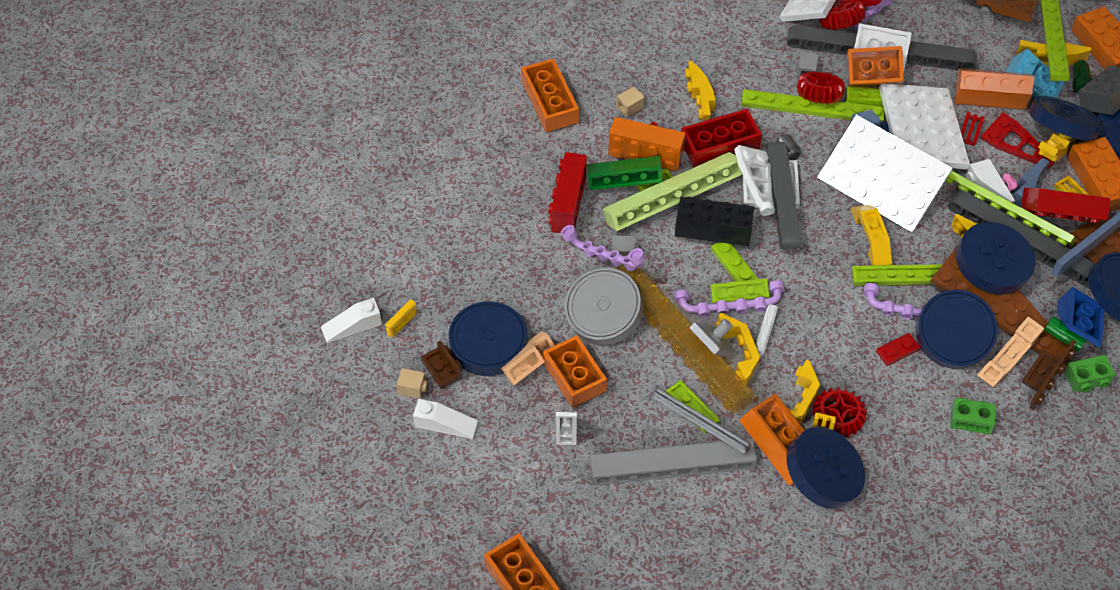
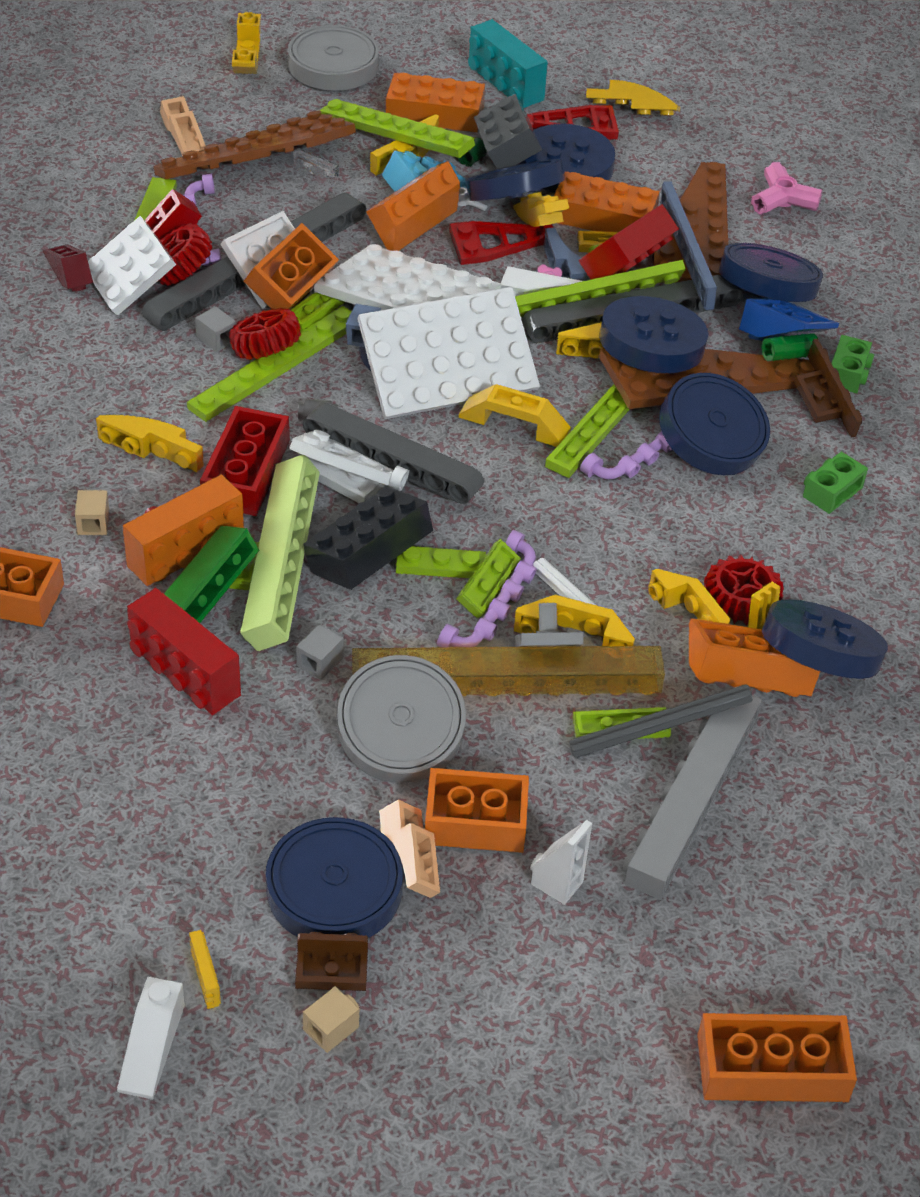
camera: 60 degrees left, 10 degrees down
white slope [413,399,478,439] -> none
lavender bar [561,225,646,271] -> none
red plate [876,333,920,366] -> none
red tile [961,112,985,146] -> none
light nougat slope [977,317,1044,388] -> none

